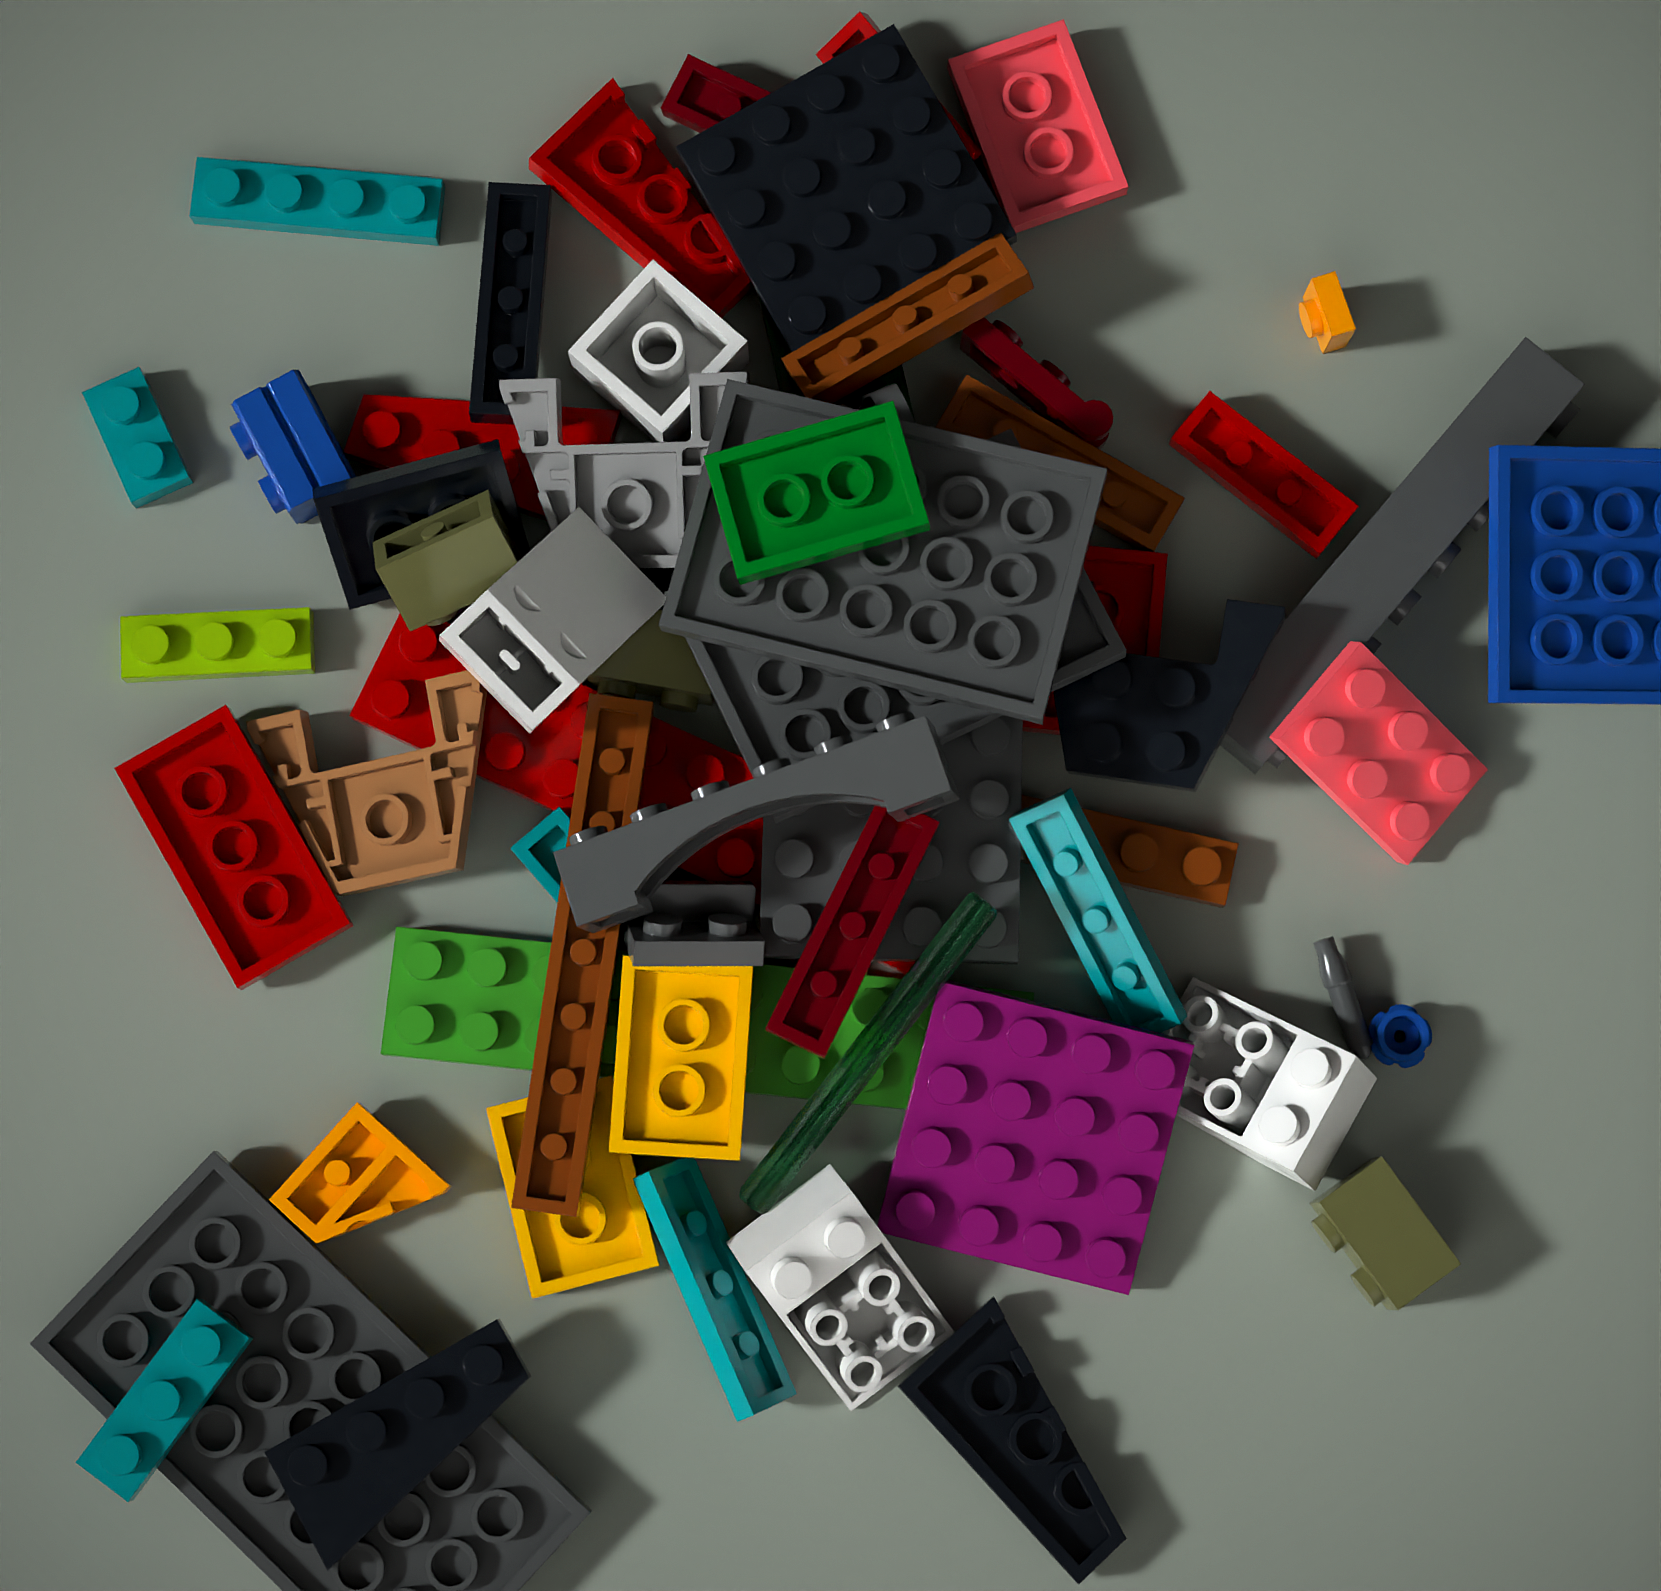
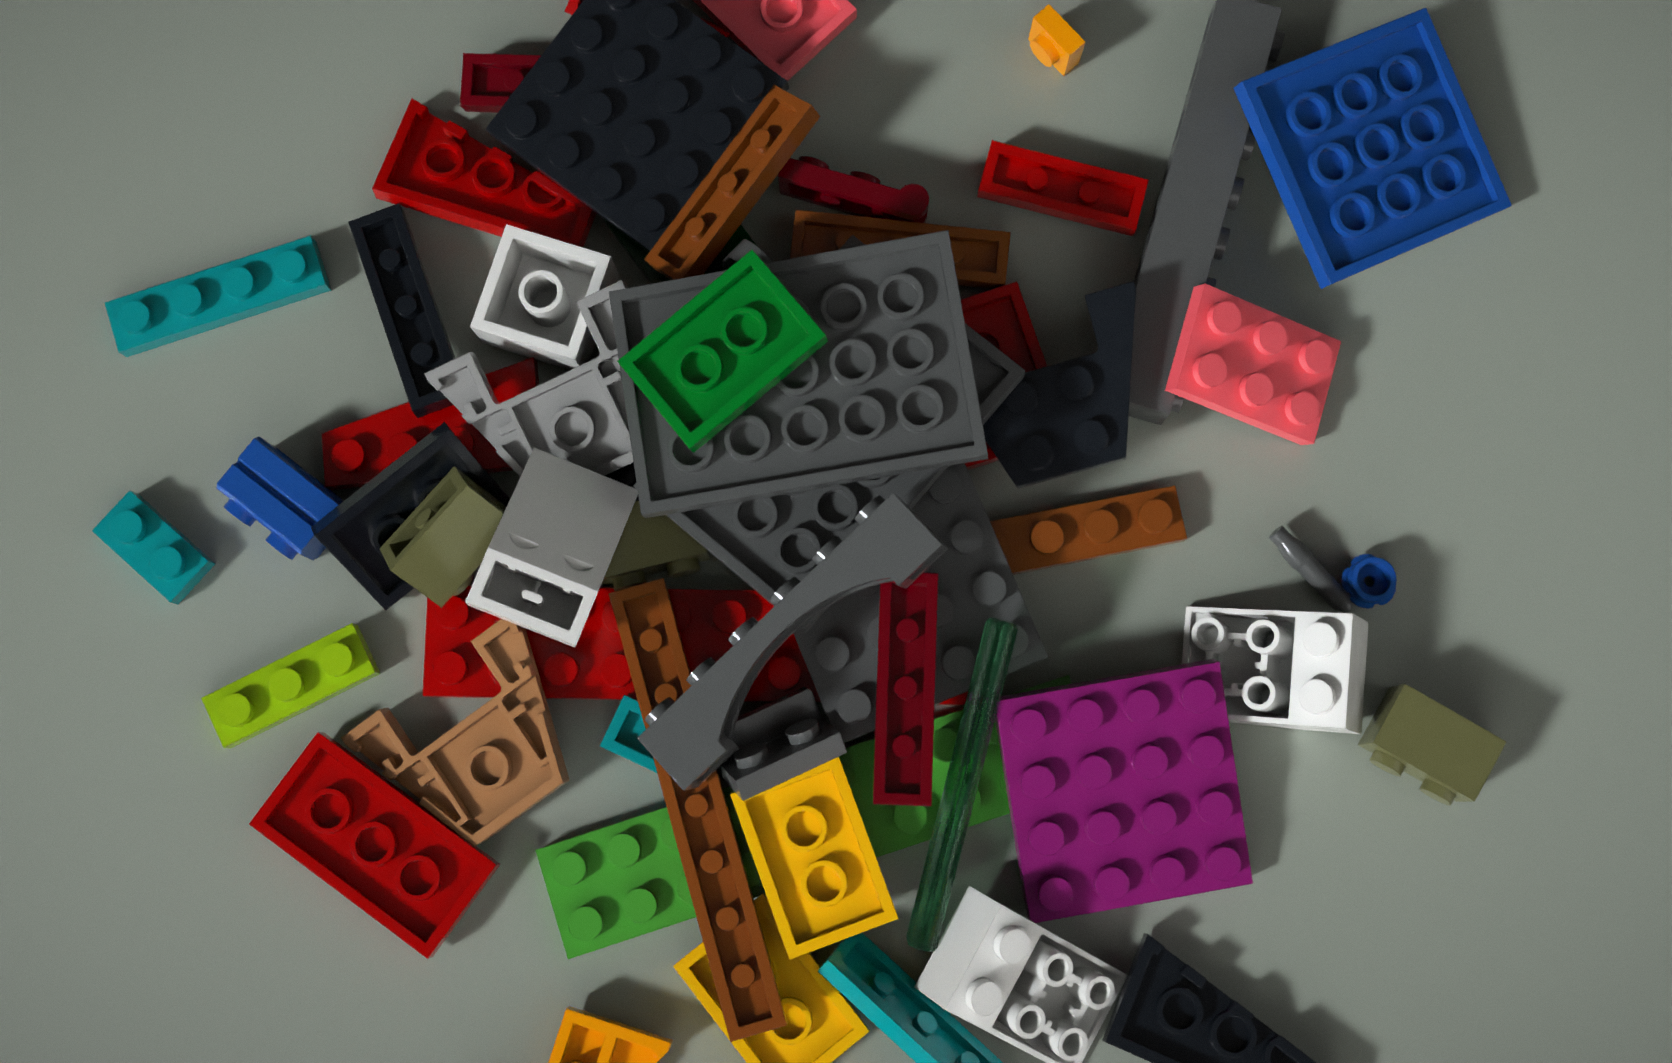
camera: 20 degrees left, 0 degrees up
teal plate [1009,788,1188,1033] -> none

